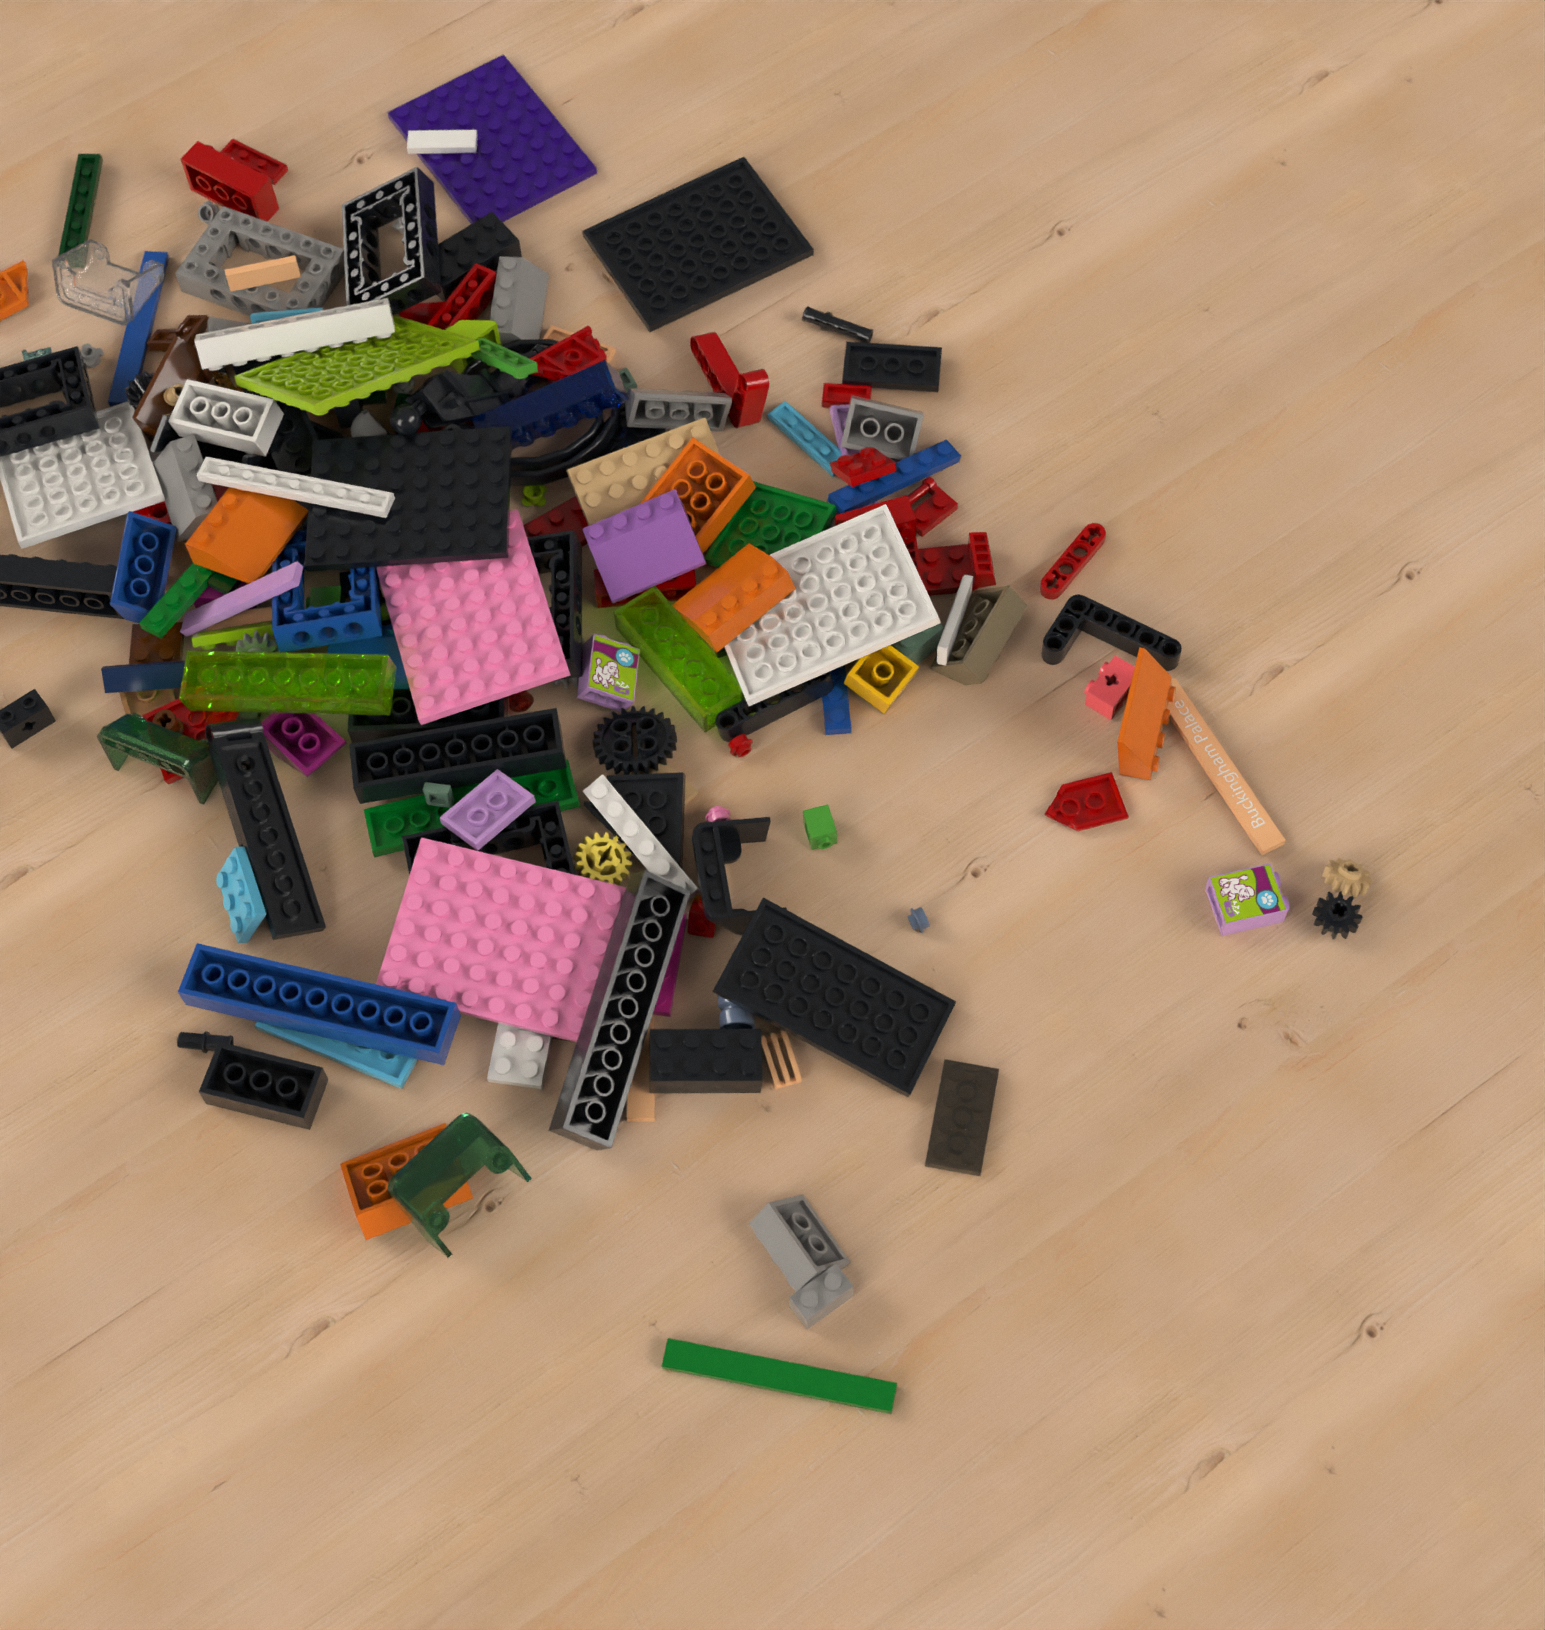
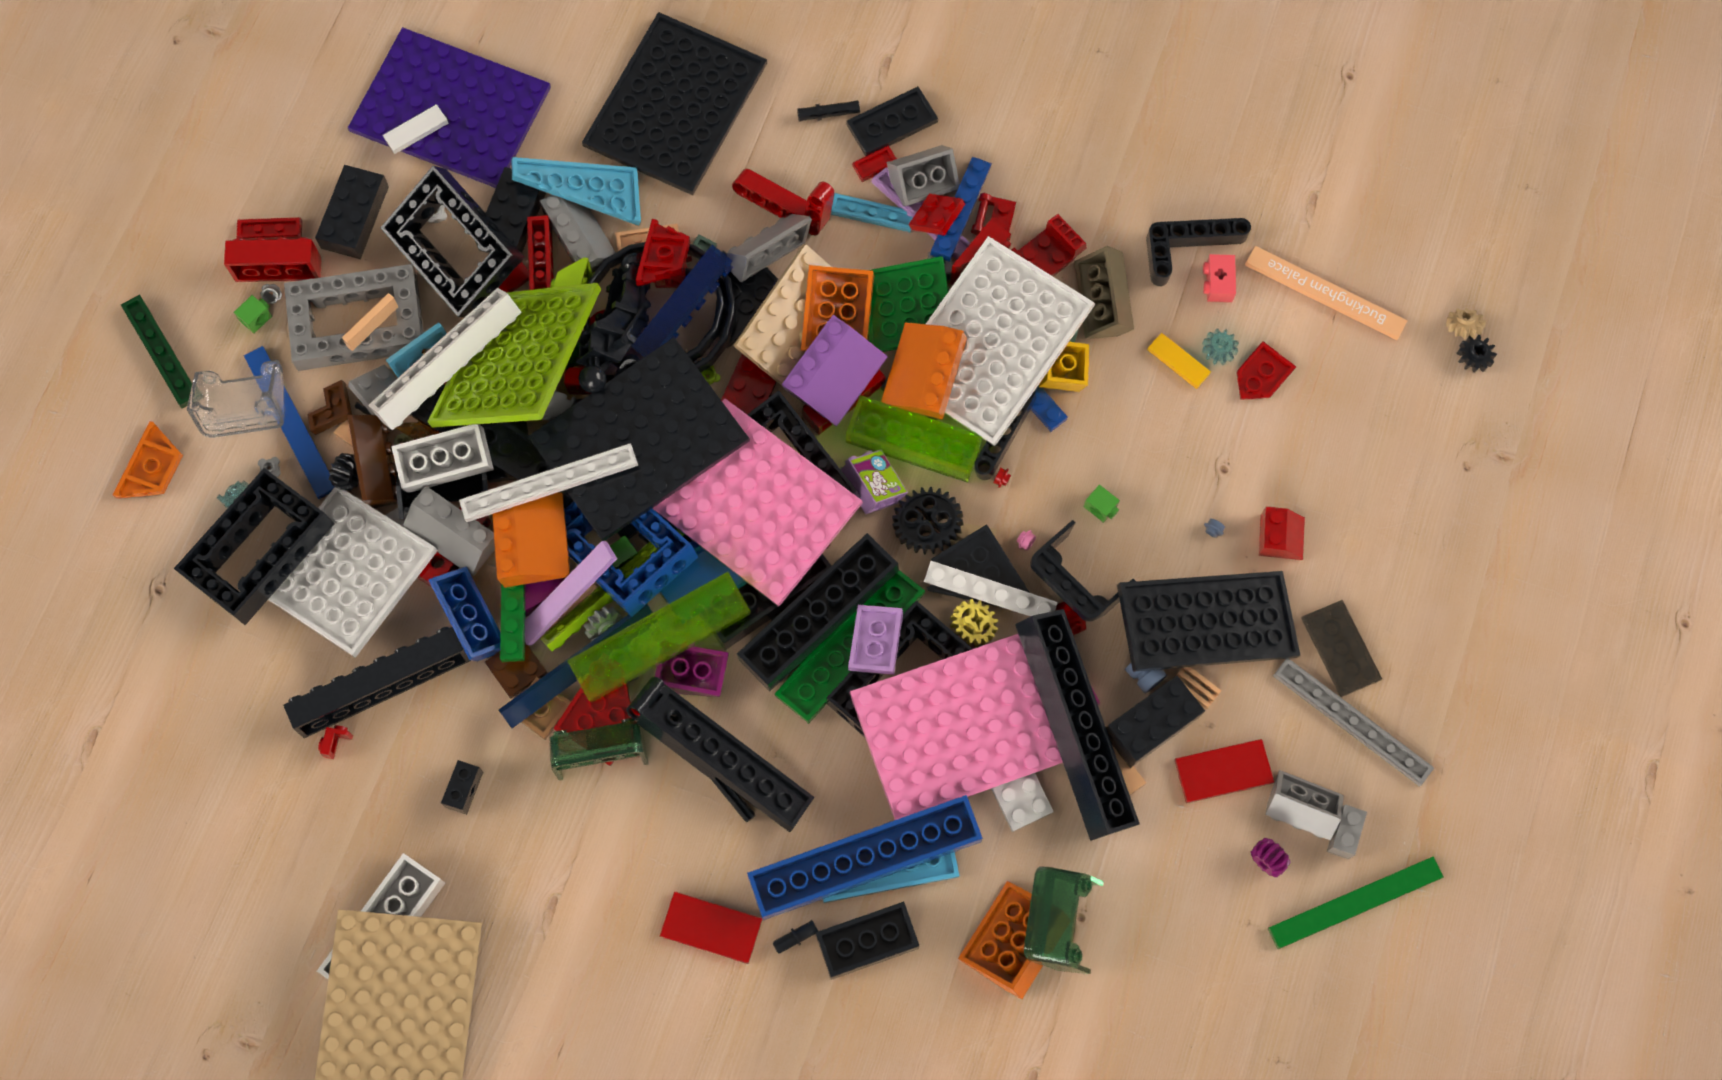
camera: 40 degrees left, 10 degrees up
reddish brown bush [153,709,185,740] -> none
tan pin [164,383,184,406] -> none
dark green tile [207,572,242,595] -> none
medium azure plate [216,846,266,943] -> none
sand green tile [423,782,455,808] -> none
bright green plate [471,338,538,379] -> none
white tile [937,575,973,666] -> none
red beam [1040,523,1106,600] -> none
orange slope [1117,647,1176,780] -> none
brick [1205,863,1289,936] -> none
none -> bright green brick [233,295,272,334]
none -> black brick [315,165,389,259]
none -> medium azure wing [511,157,641,226]
none -> red tile [660,891,763,964]
none -> yellow tile [1147,333,1211,389]
none -> red tile [1174,739,1274,803]
none -> clear light blue gear [1202,328,1239,365]
none -> magenta gear [1250,837,1291,878]
none -> red slope [1259,506,1305,560]
none -> light grey tile [1273,658,1434,787]

